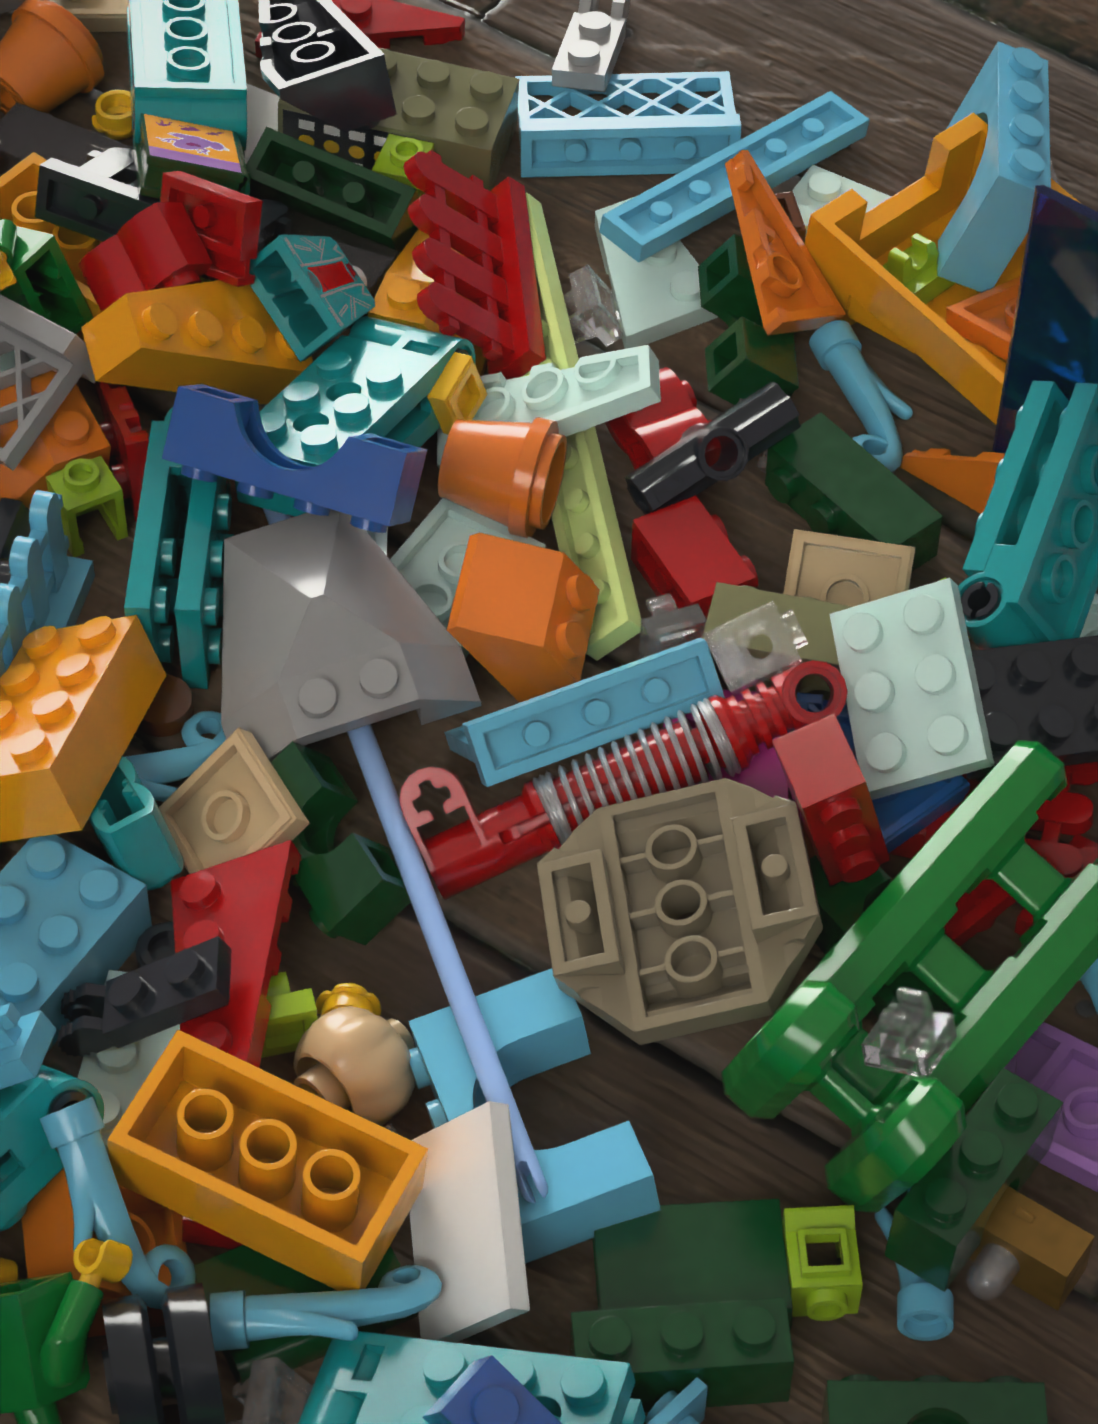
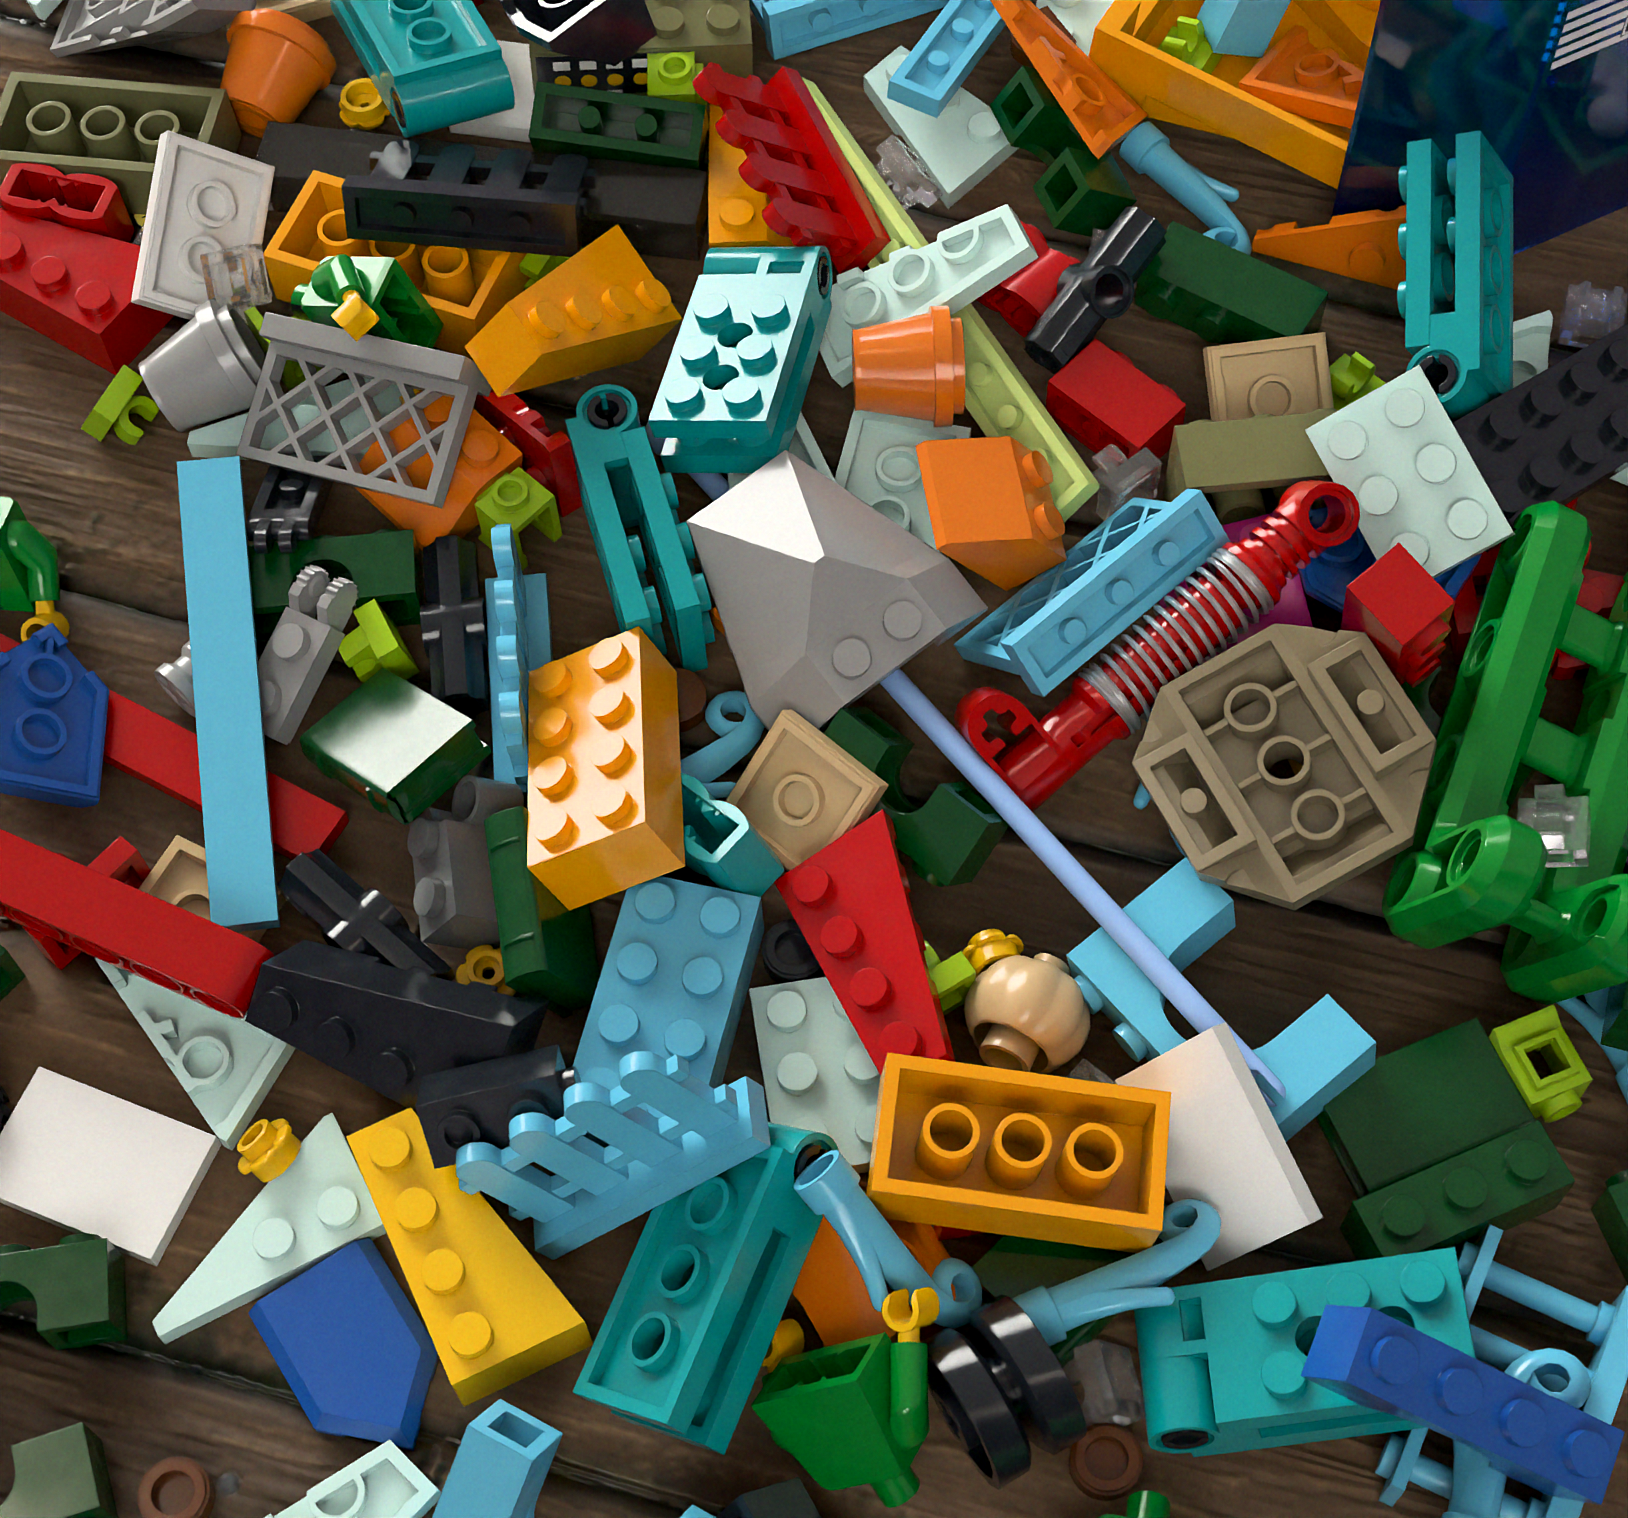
camera: 15 degrees left, 10 degrees up
black hinge [58,936,232,1057] -> none
red brick [78,202,213,312] -> none
piece [133,113,251,199] -> none
red plate [160,171,263,287] -> none
blue arch [162,384,427,533] -> none
teal torso [249,234,375,362] -> none
yellow tile [427,352,487,435] -> none
clear brick [703,601,809,695] -> none

